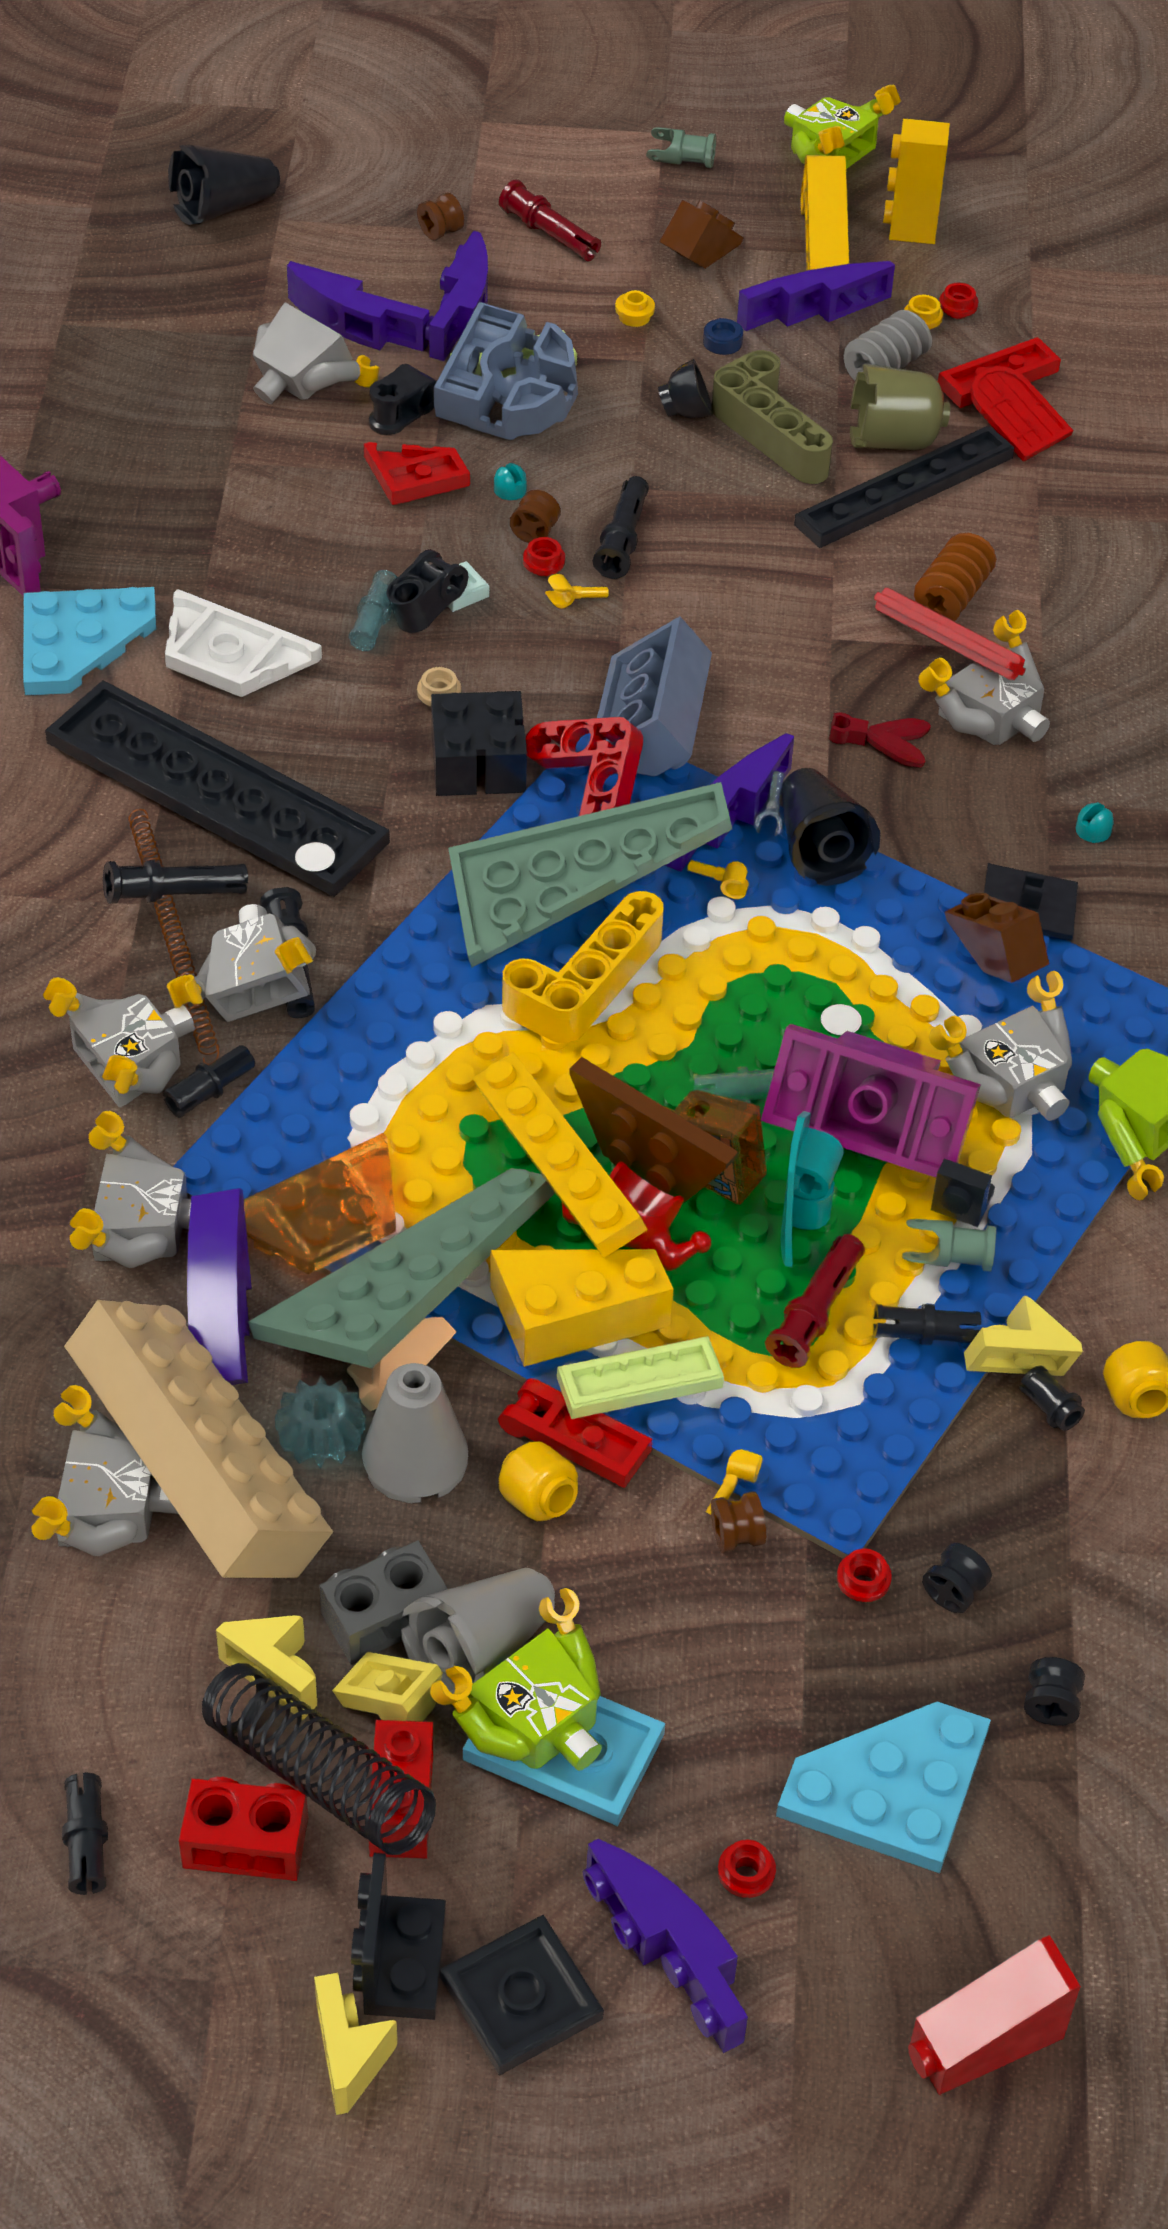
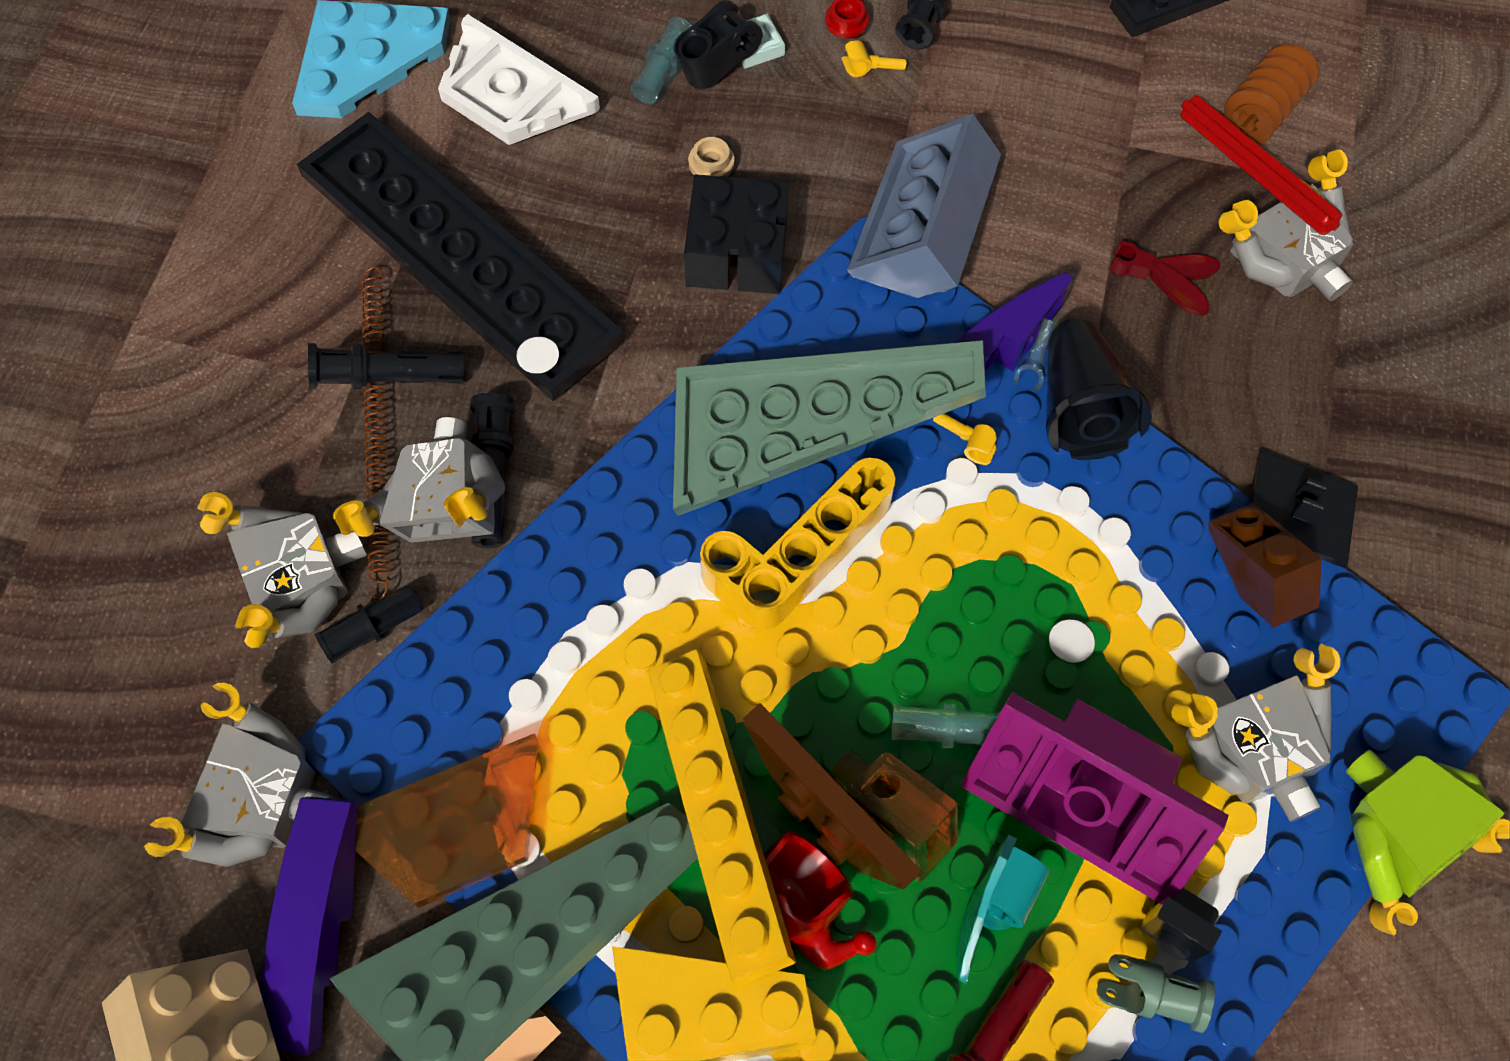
camera: 10 degrees right, 15 degrees up
red beam [525,717,643,816] -> none
teal hinge [1076,802,1114,843] -> none

